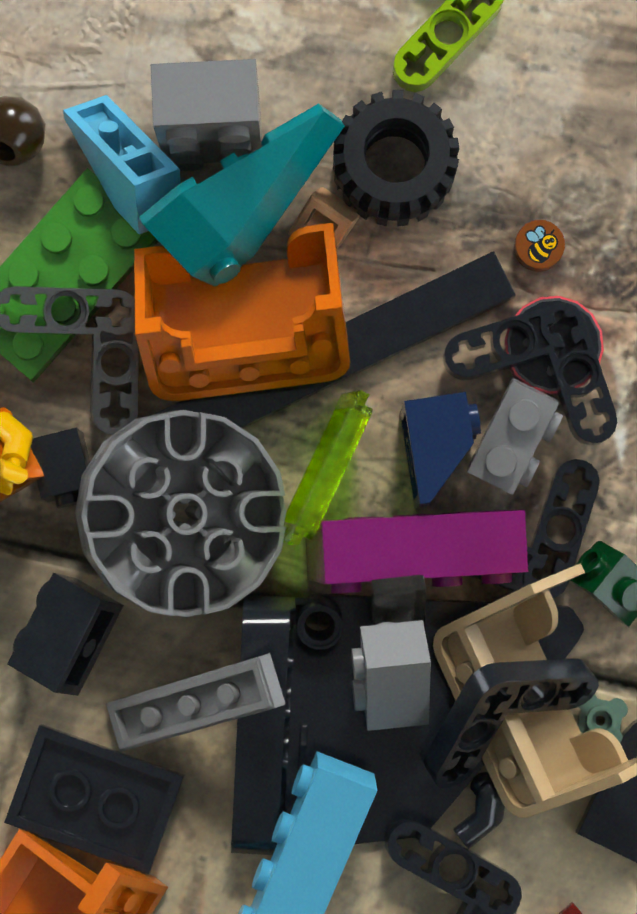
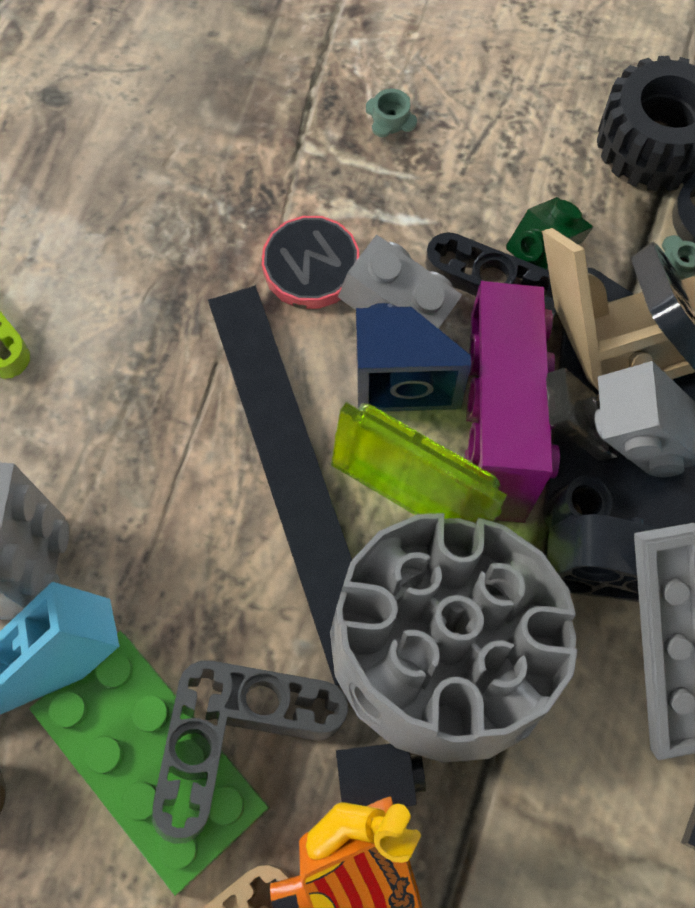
camera: 80 degrees left, 15 degrees down
black brick [7,573,124,696] -> none
orange windscreen [134,223,350,401] -> none
teal wedge [139,103,345,287] -> none
light nougat slope [288,187,360,249] -> none
black tyre [333,90,459,227] -> none
black beam [443,302,617,446] -> none
dark orange tile [514,220,565,272] -> none

